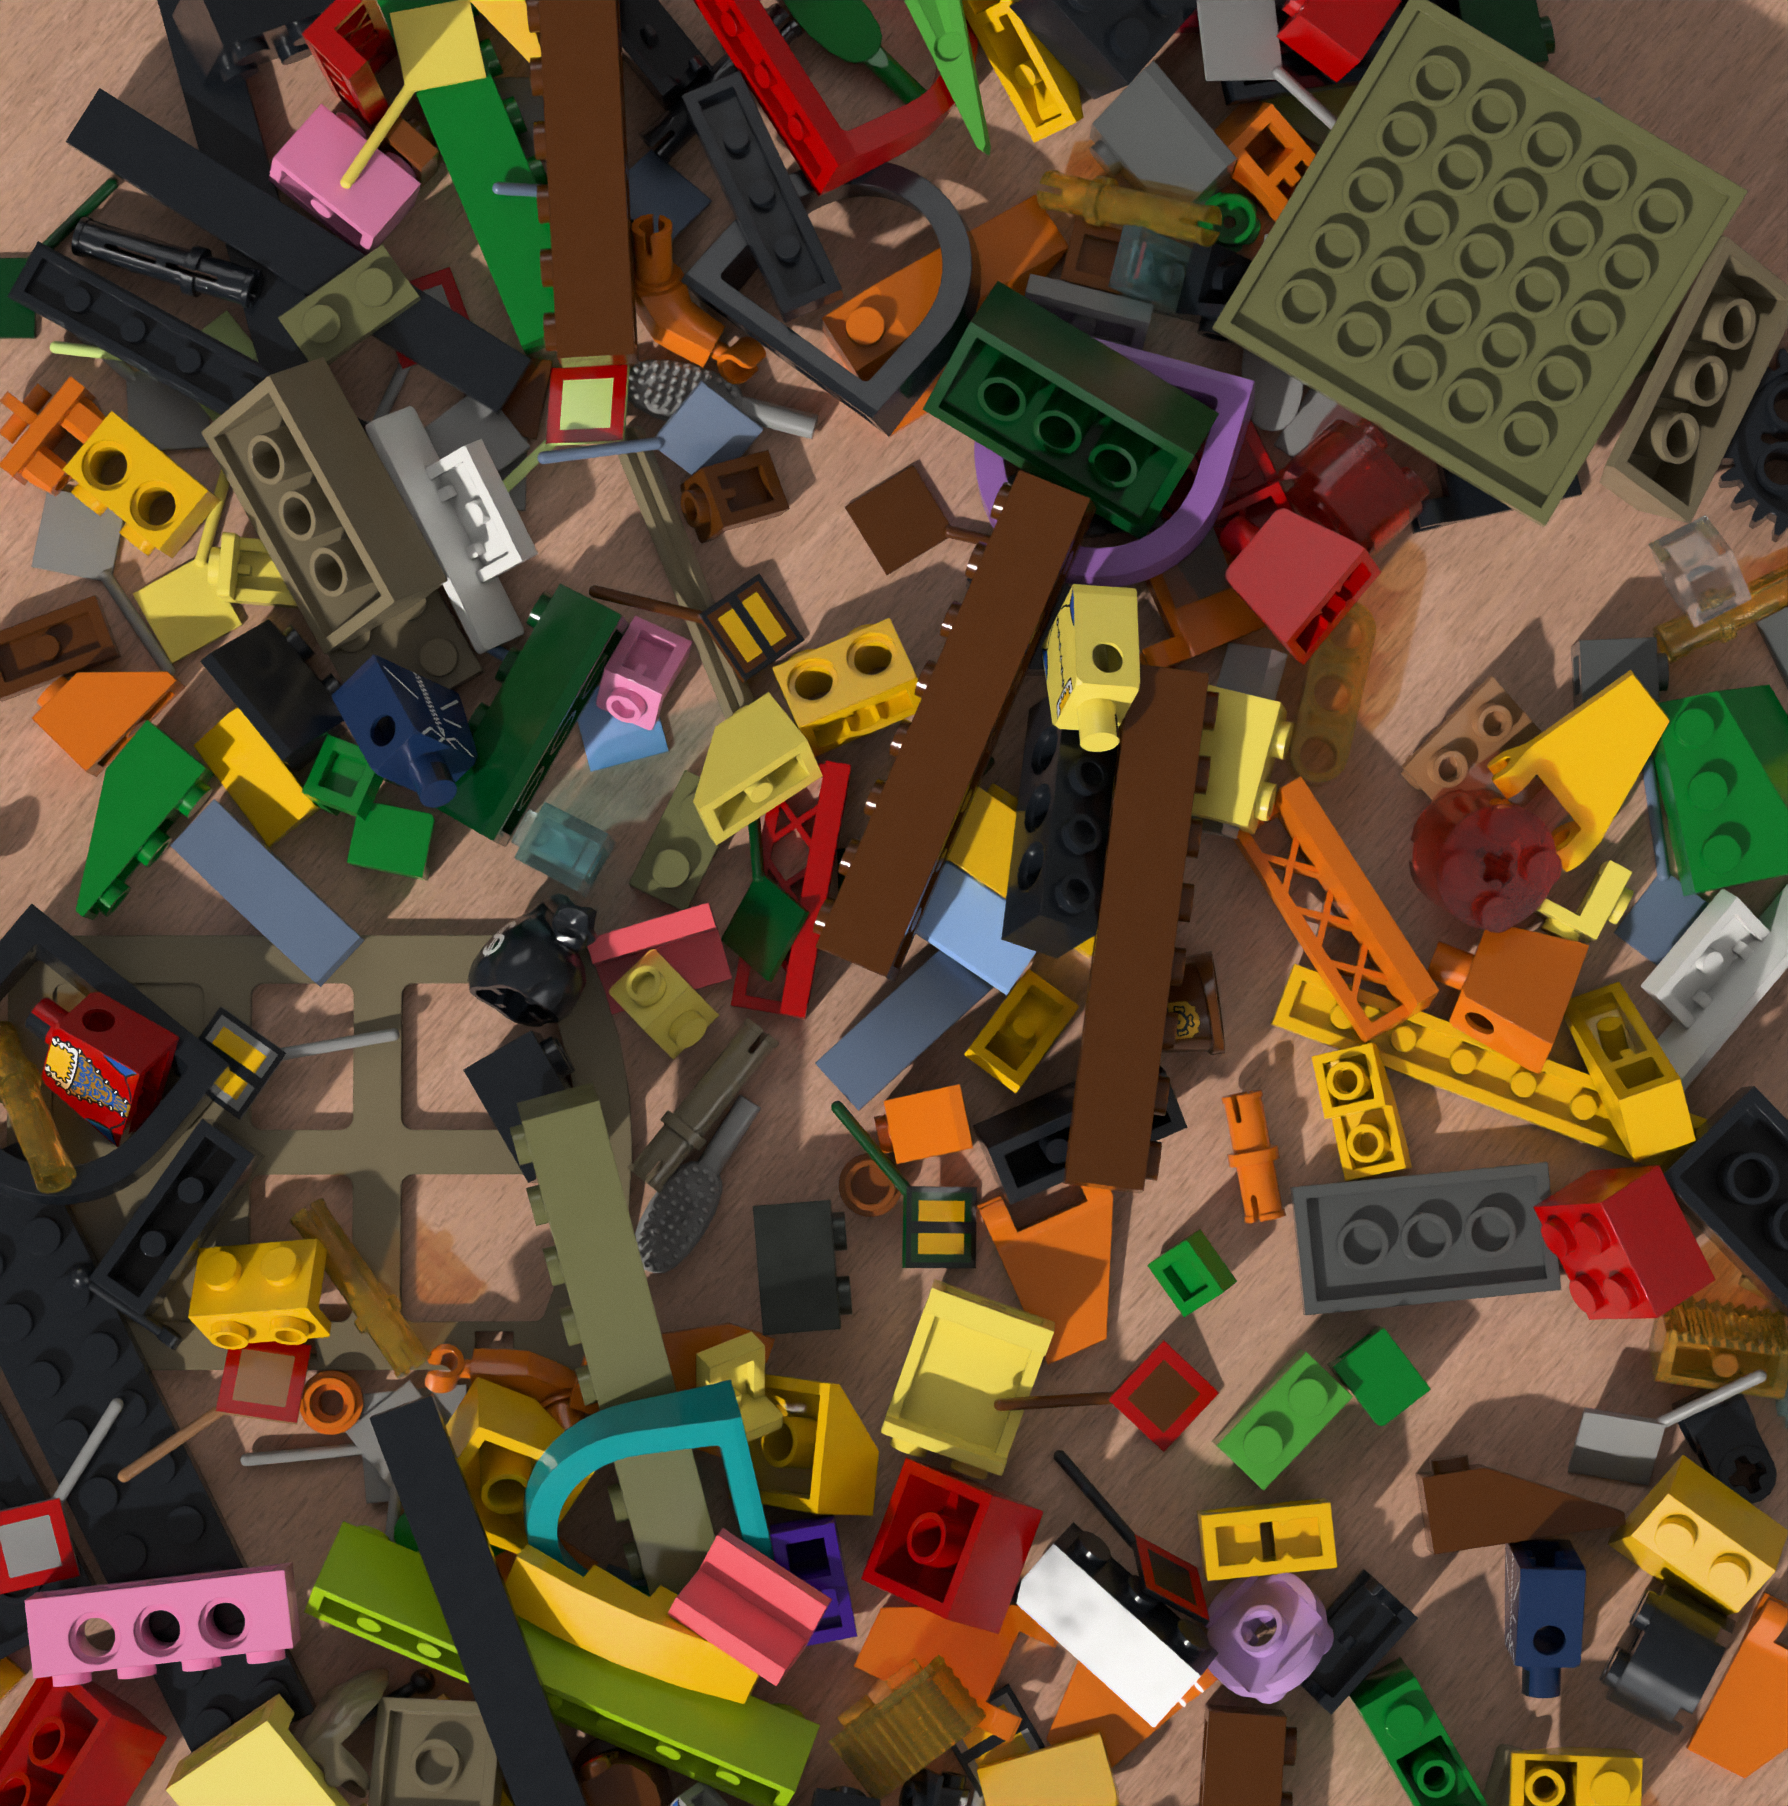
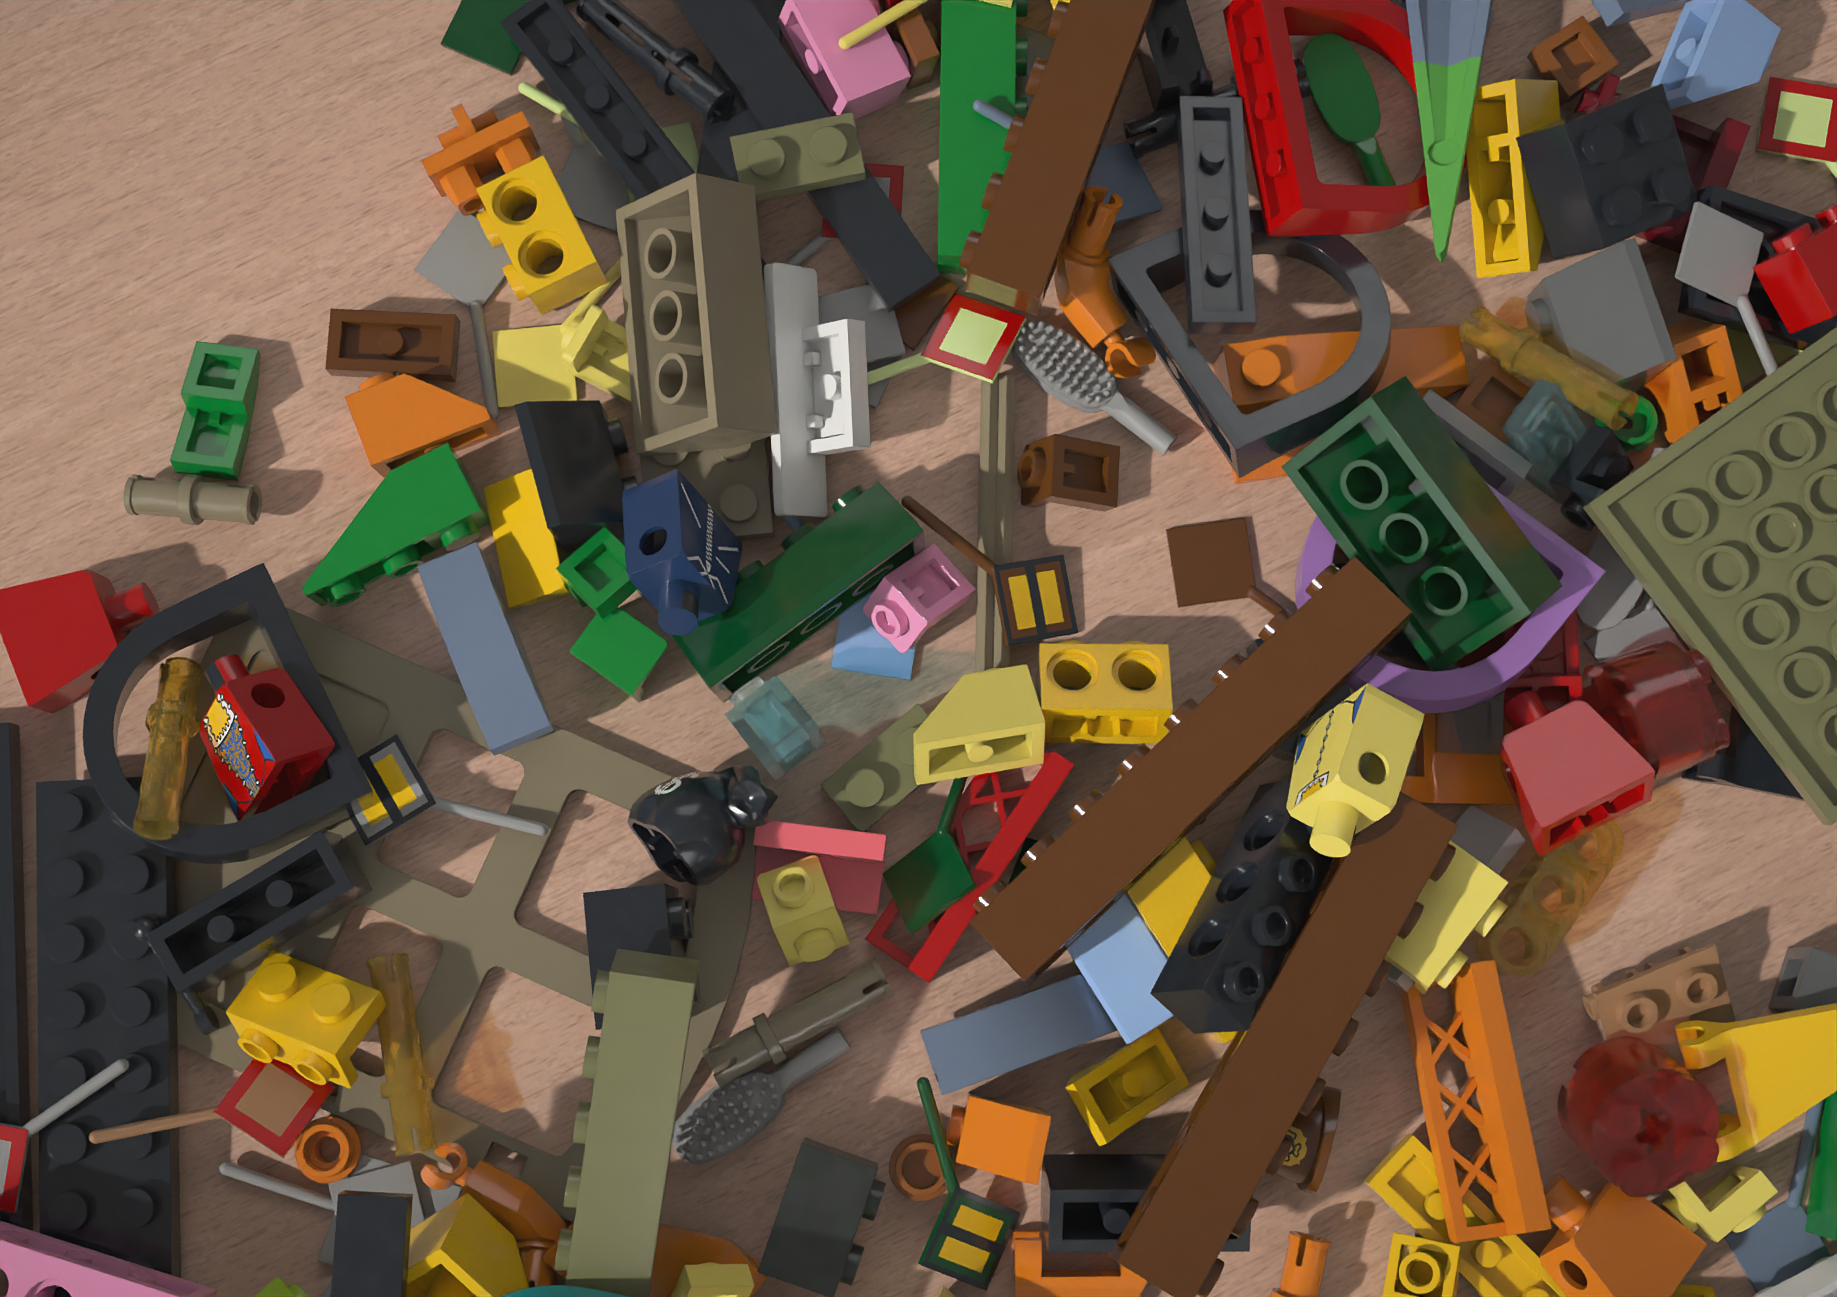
camera: 20 degrees right, 5 degrees down
sand blue piece [537,380,764,475] -> none

